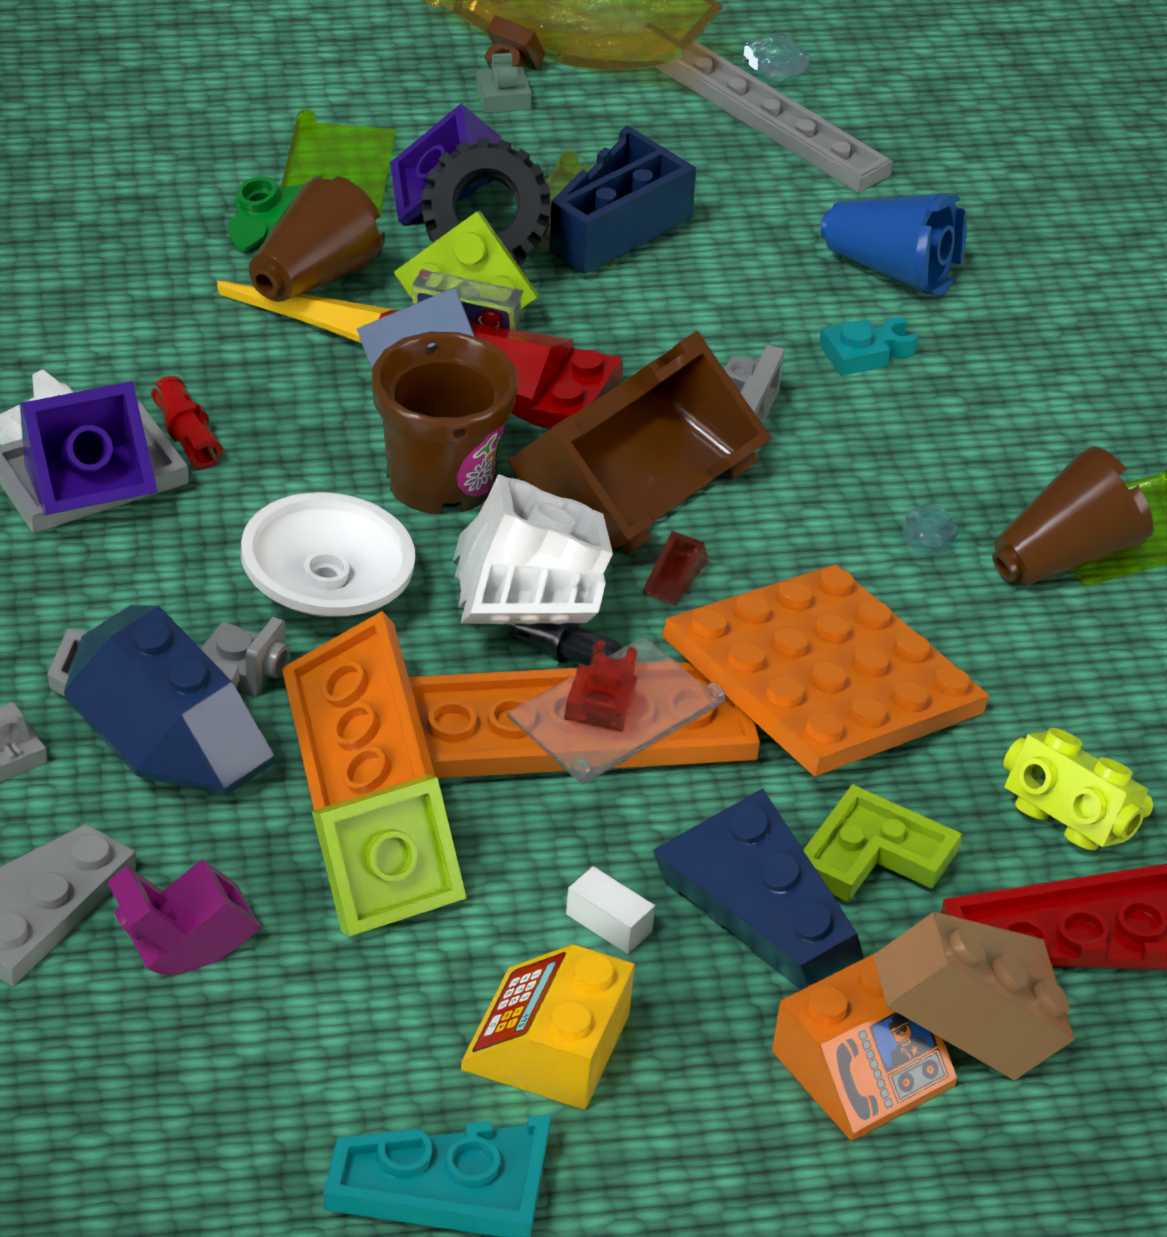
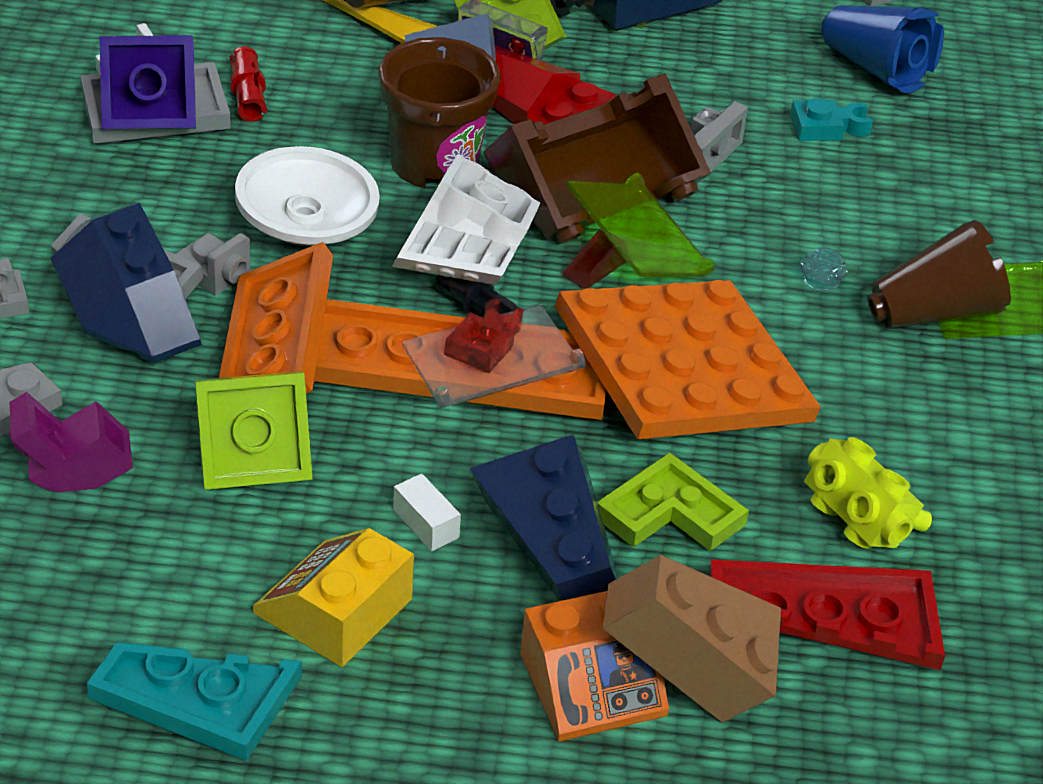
camera: 15 degrees right, 0 degrees up
none -> clear neon green piece [566,173,716,277]

